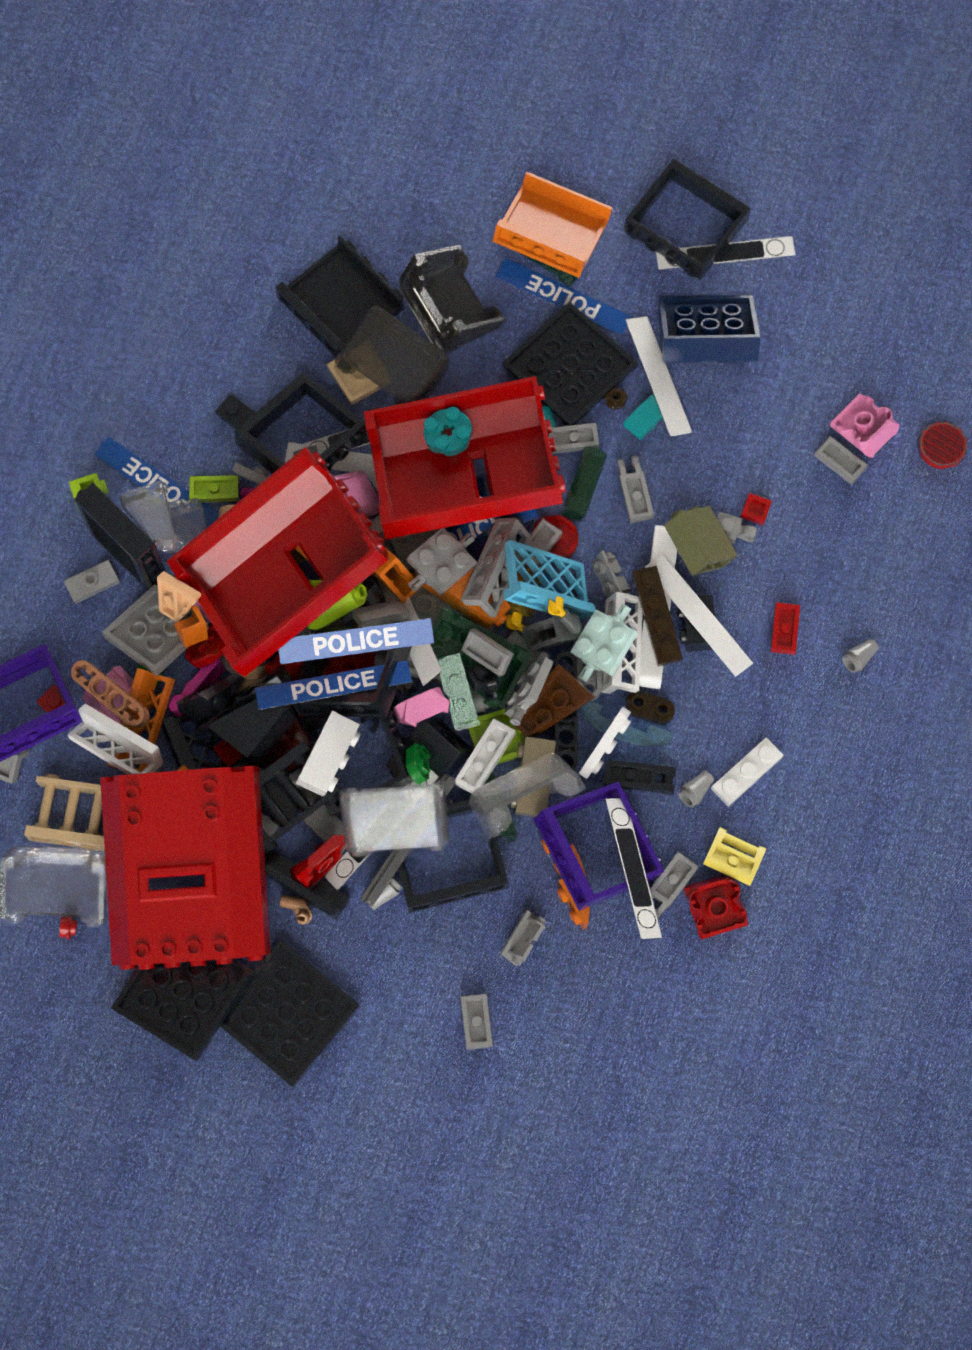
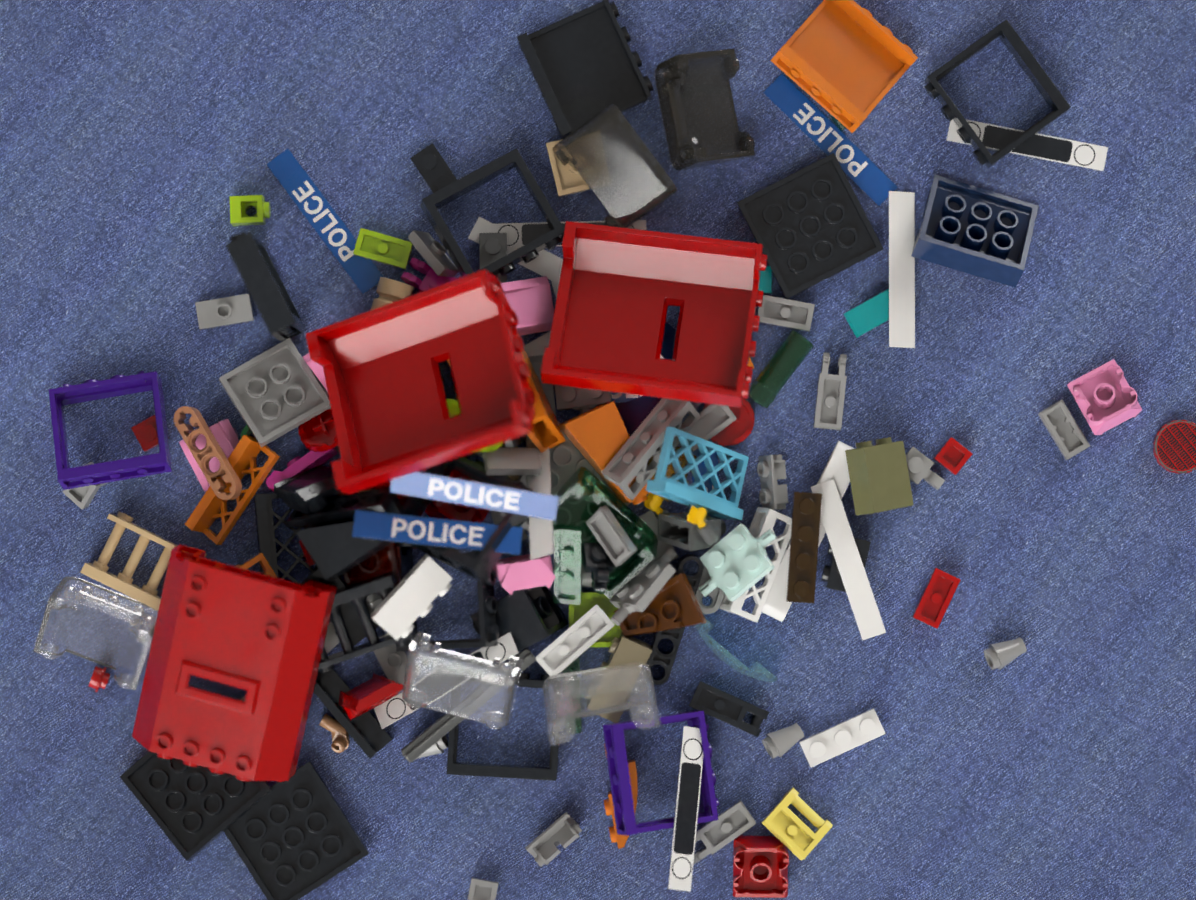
camera: 20 degrees right, 15 degrees up
white fence [68,704,163,775] -> none
clear windscreen [120,481,207,555] -> none
light nougat wing [157,571,201,622] -> none
orange panel [174,605,208,648] -> none
light grey plate [406,528,478,596] -> none
green plate [406,743,431,784] -> none
teal plate [423,407,473,456] -> none
white plate [579,707,631,779] -> none
dark brown plate [604,387,628,410] -> none
dark brown plate [625,691,675,725] -> none

